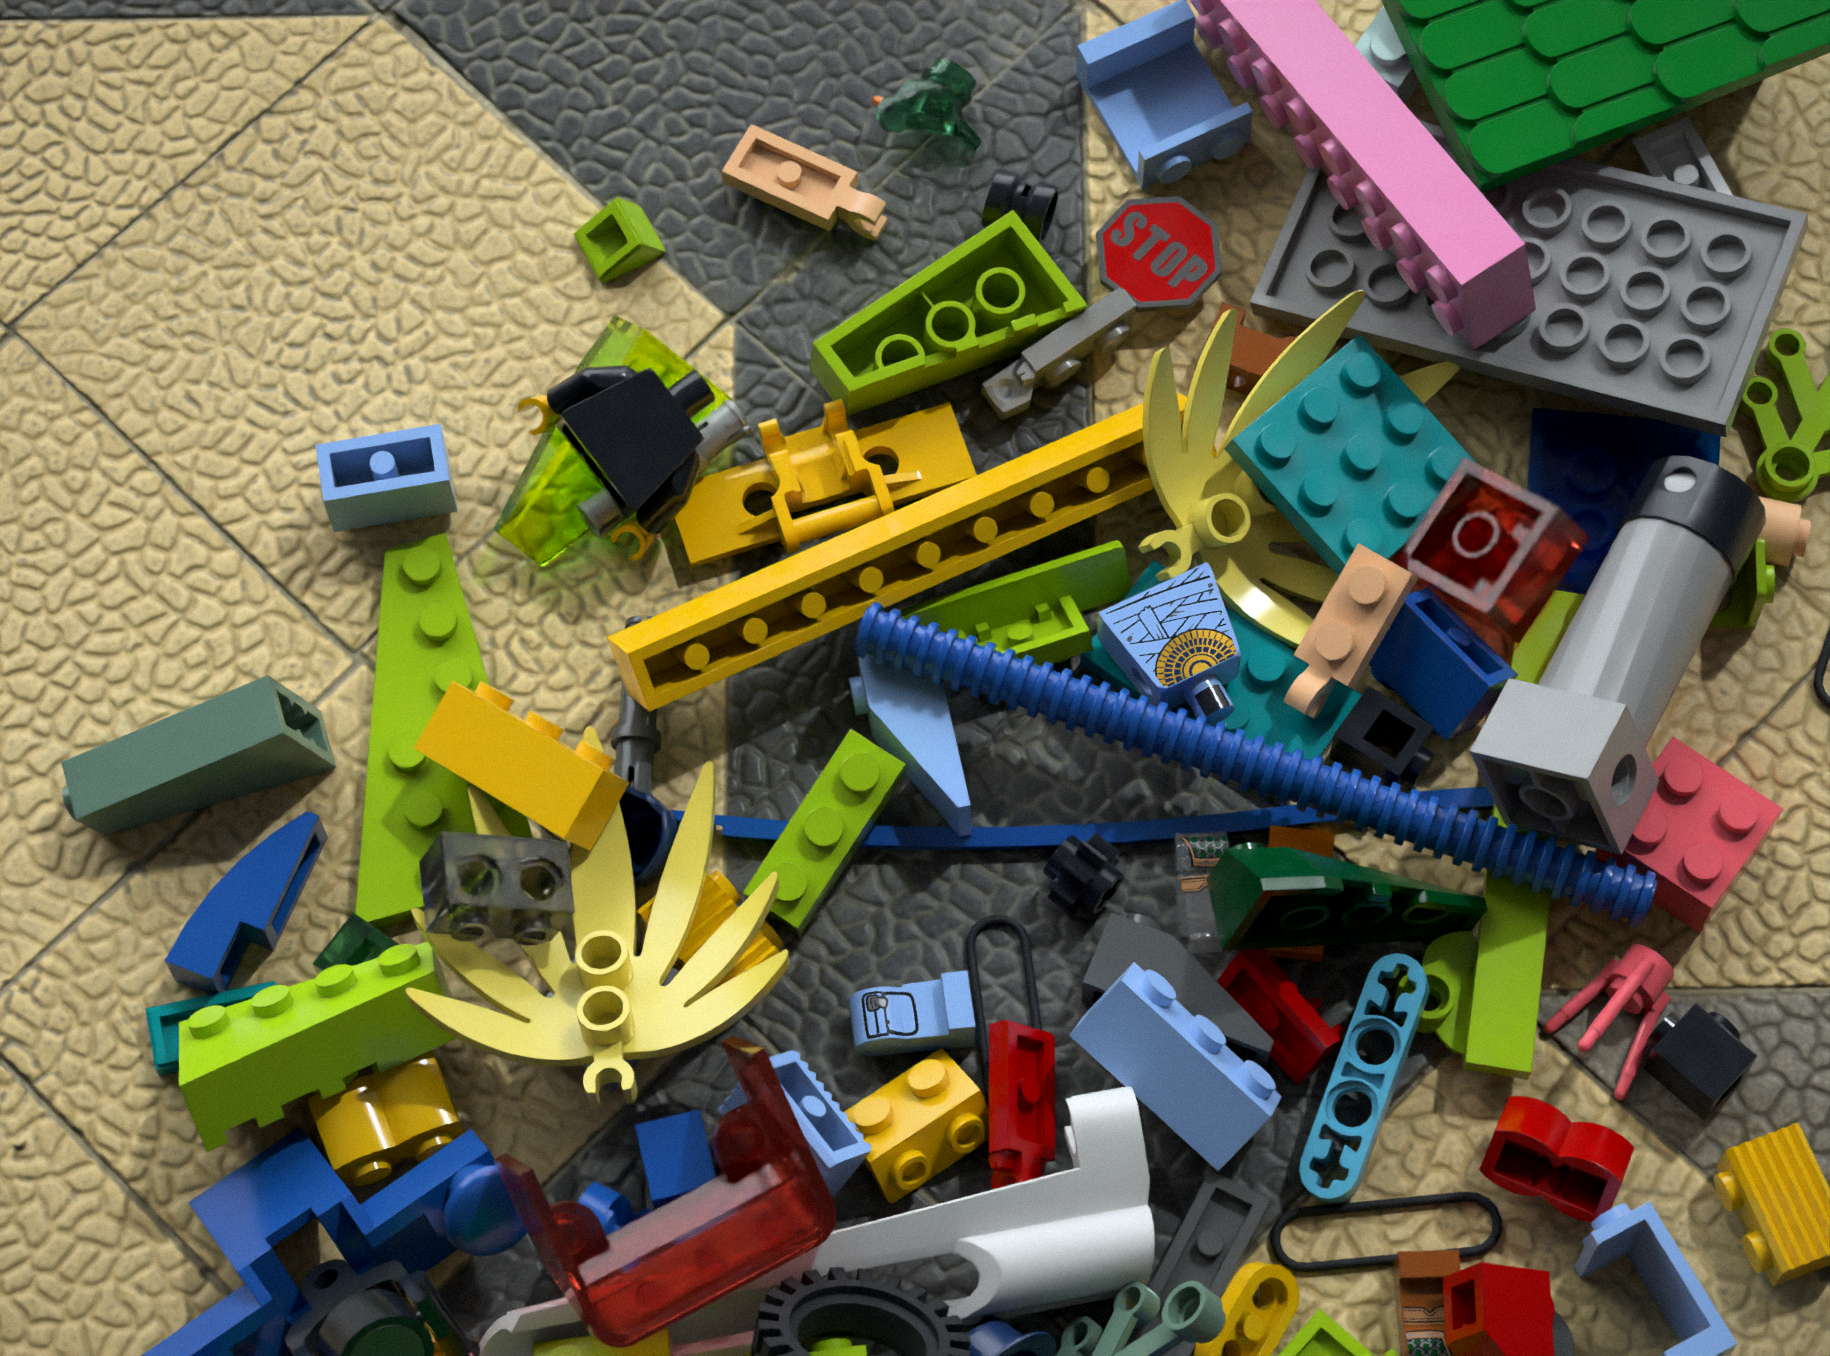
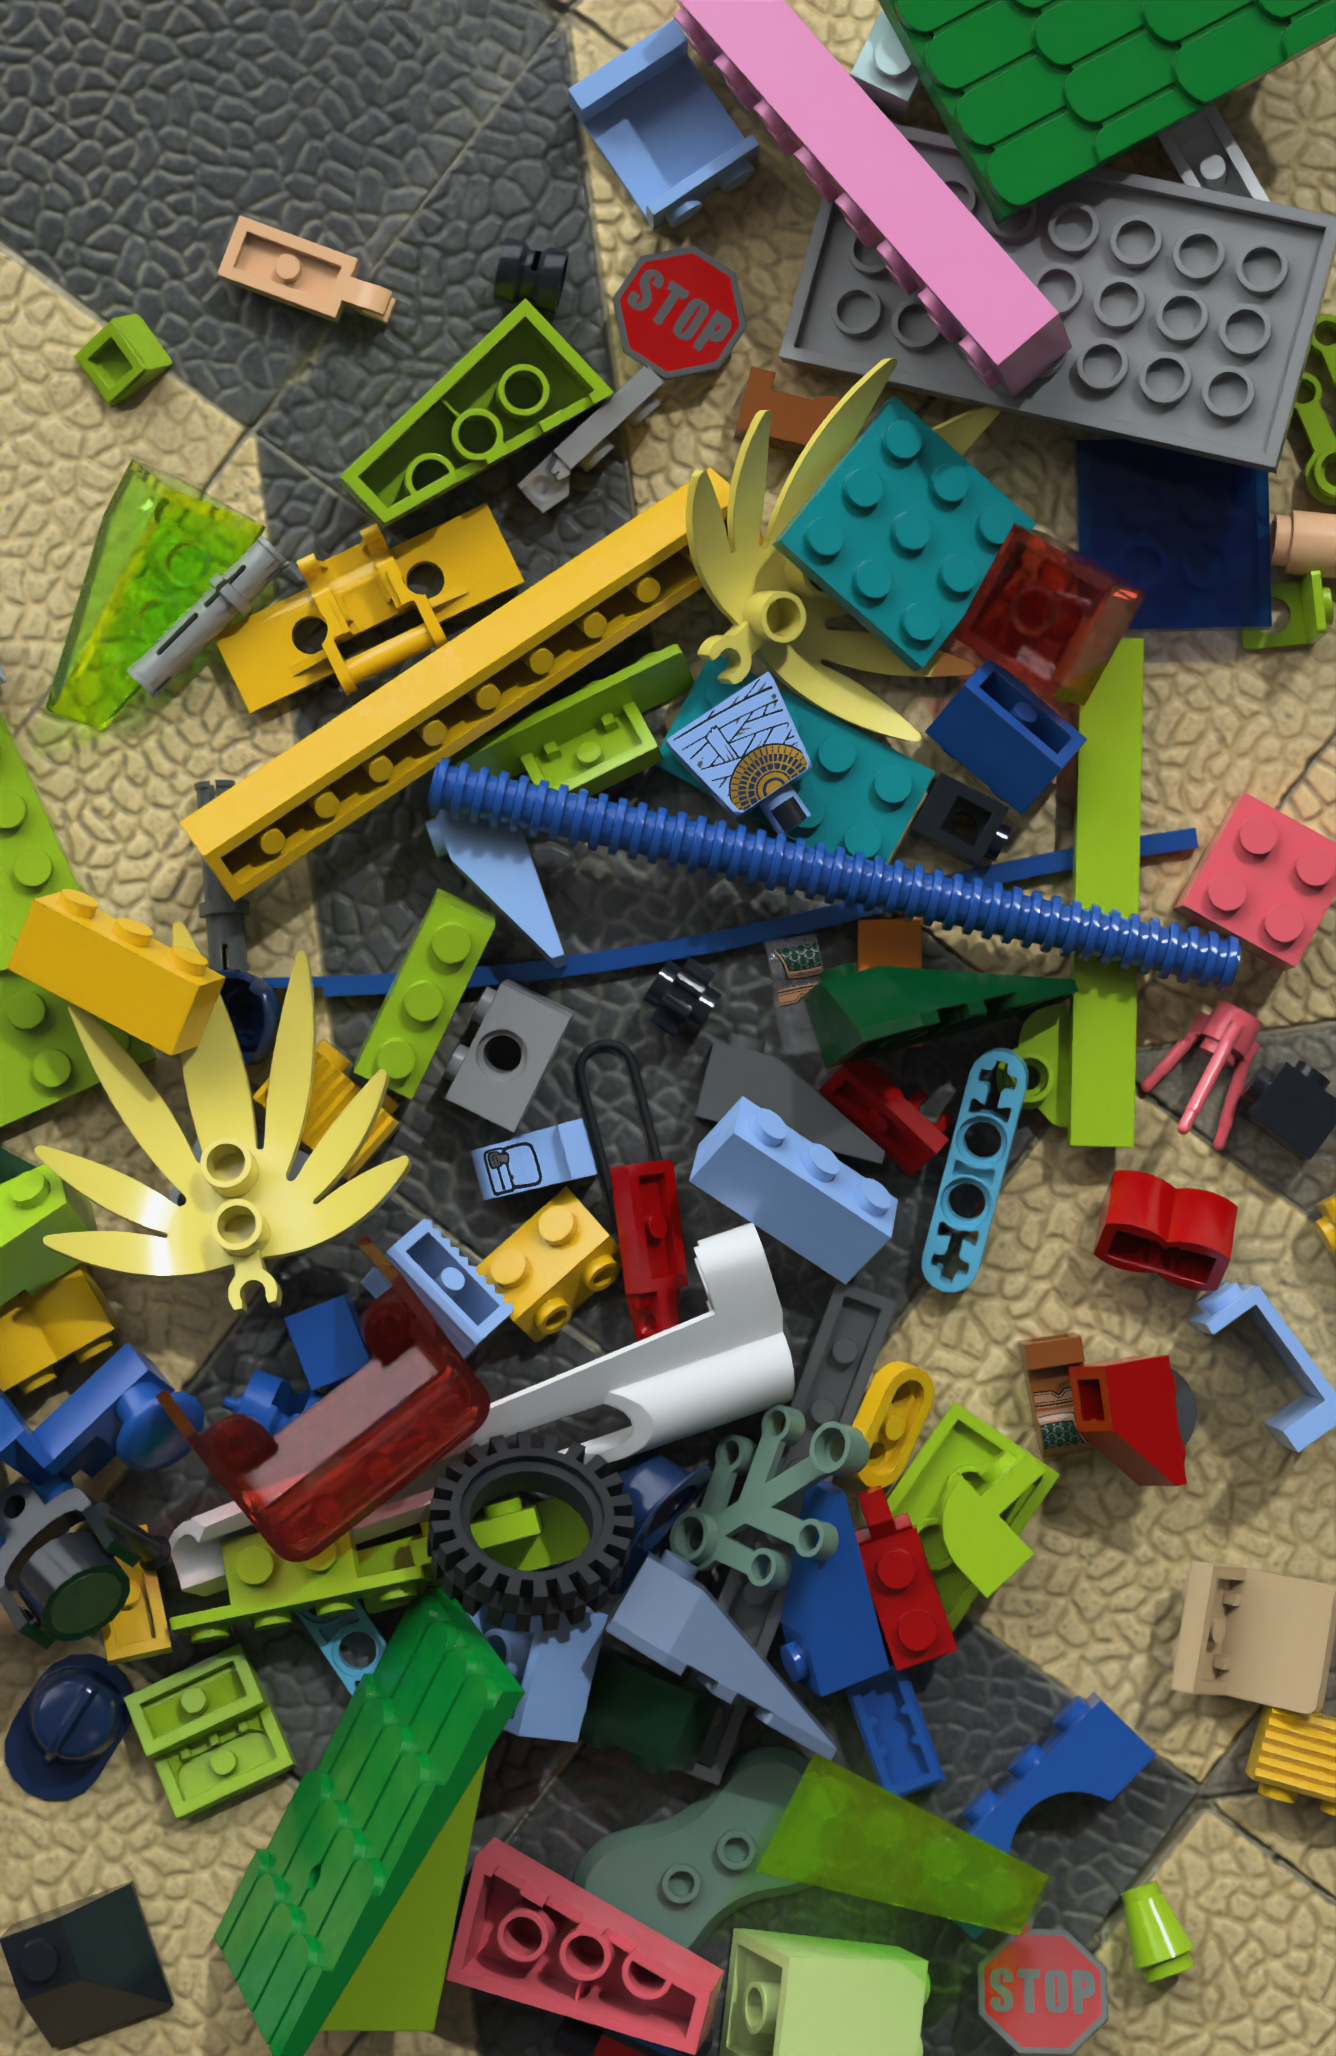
camera: 10 degrees left, 20 degrees up
clear smoke brick [419,831,575,945] -> none
black torso [517,365,715,560] -> none
clear green animal [872,57,982,151] -> none
black piece [1270,1192,1502,1273] -> none
light nougat plate [1283,543,1419,719] -> none
light grey piece [1470,455,1766,855] -> none
none -> light grey brick [442,978,576,1132]

